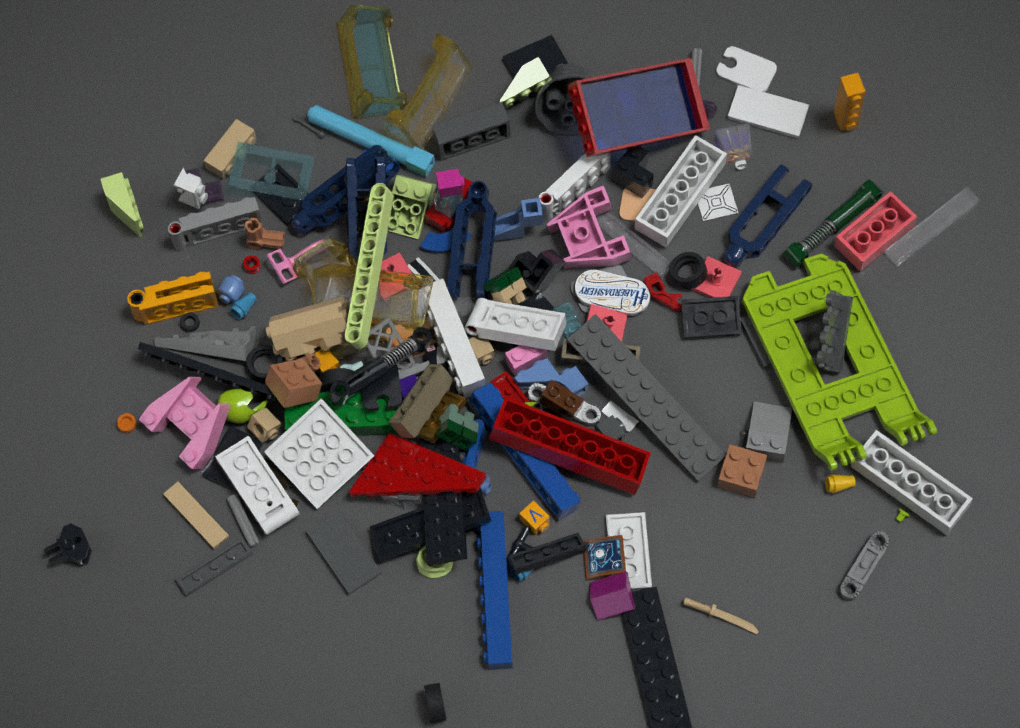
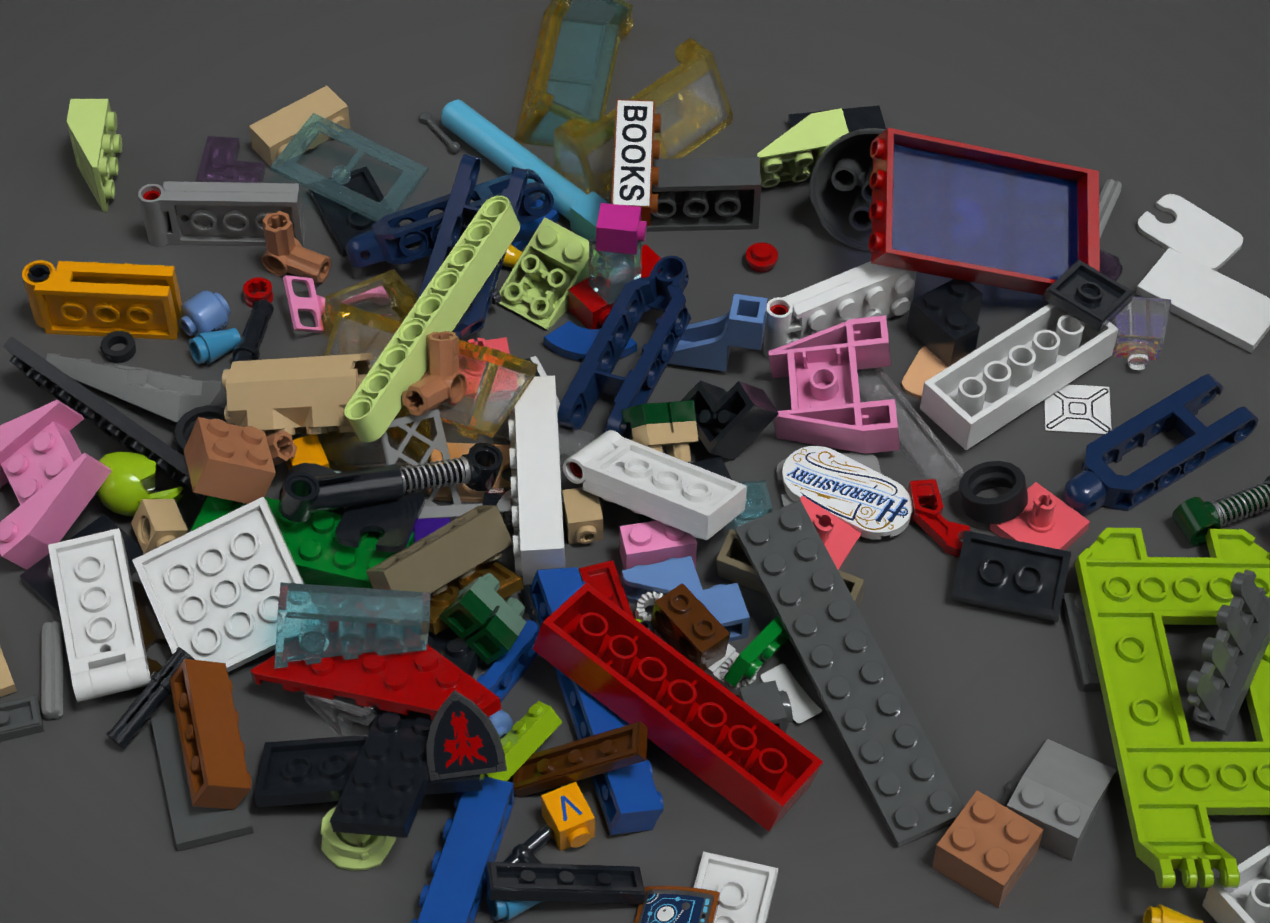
camera: 15 degrees right, 15 degrees down
white window [174,168,208,209] -> none
none -> black pin [106,647,195,749]
none -> dark orange brick [170,659,252,810]
none -> black pin [230,299,274,368]
none -> clear light blue wedge [274,583,431,669]
none -> nougat piece [402,331,467,416]
none -> shield [426,690,507,781]
none -> lime piece [484,701,562,781]
none -> reddish brown tile [512,721,648,798]
none -> brick [611,99,661,226]
none -> green hinge [724,616,788,687]
none -> red plate [746,242,778,273]
none -> black tile [1042,260,1135,332]

